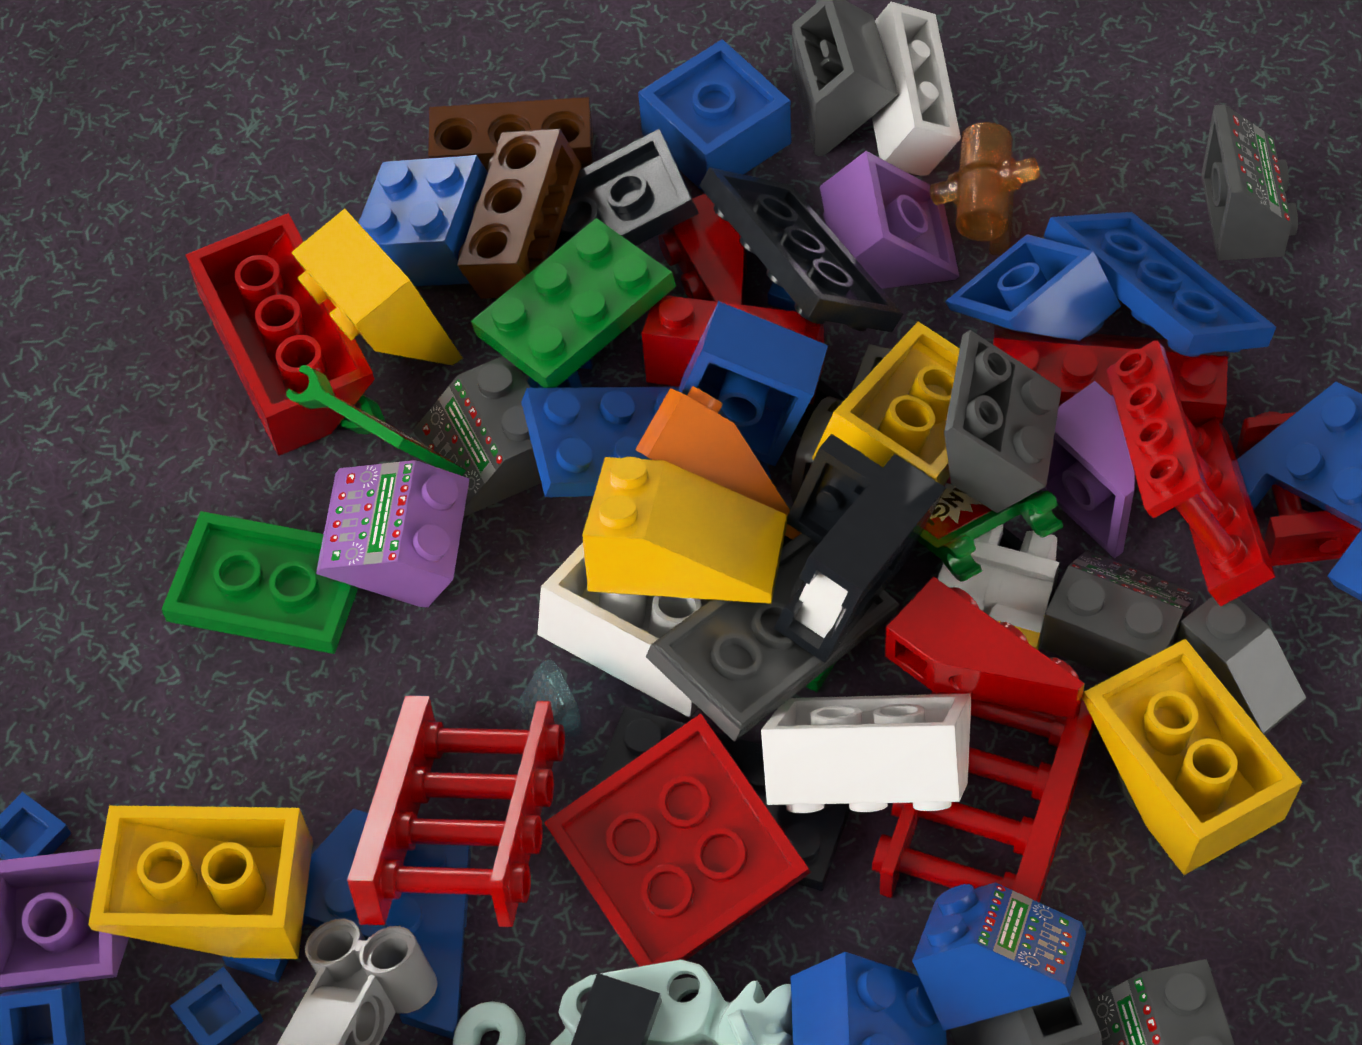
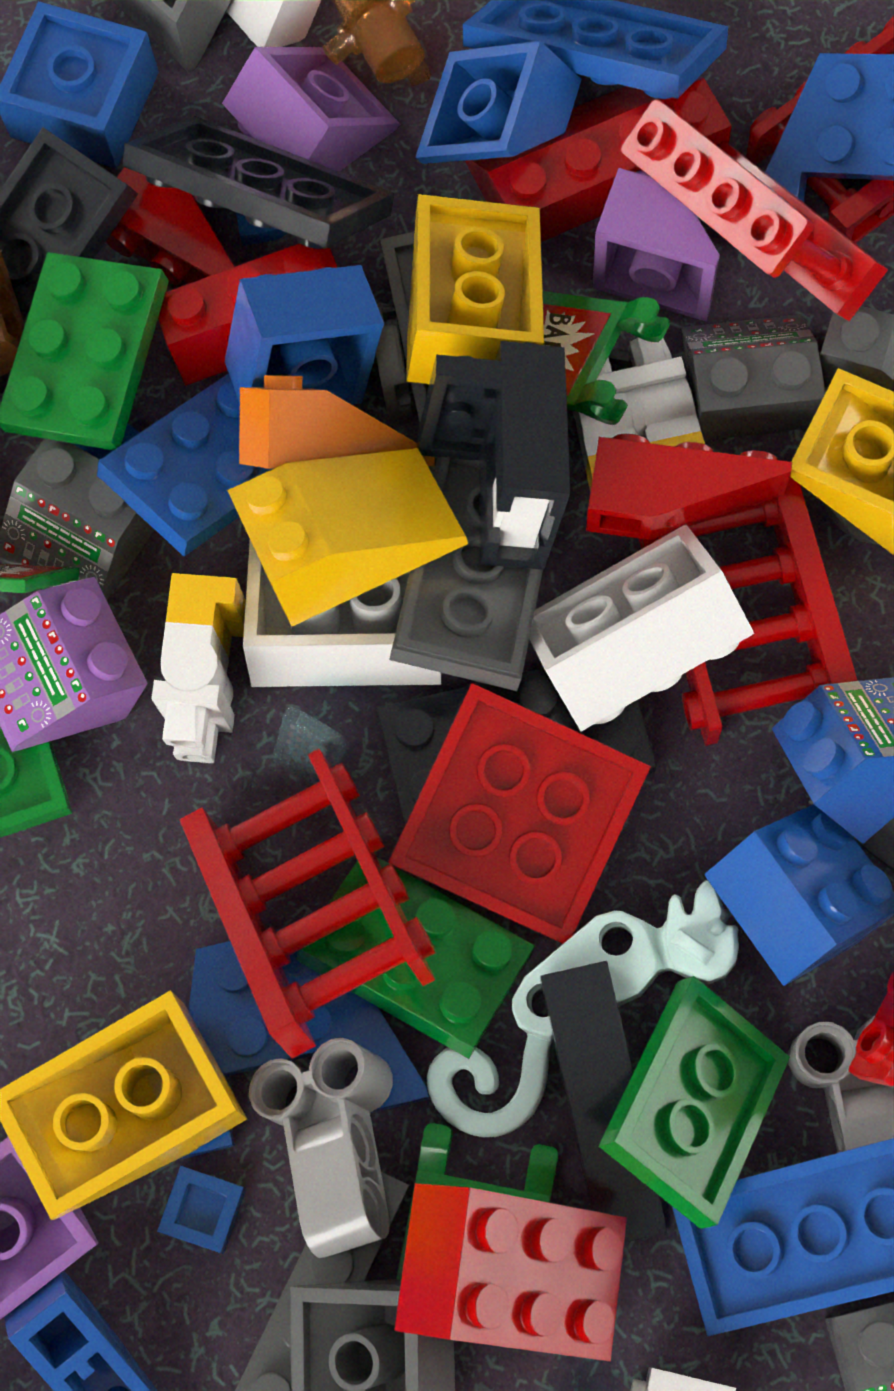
camera: 30 degrees left, 15 degrees up
dark grey slope [944,330,1061,513] -> none
none -> white hips [152,573,246,763]
none -> green plate [296,857,535,1059]

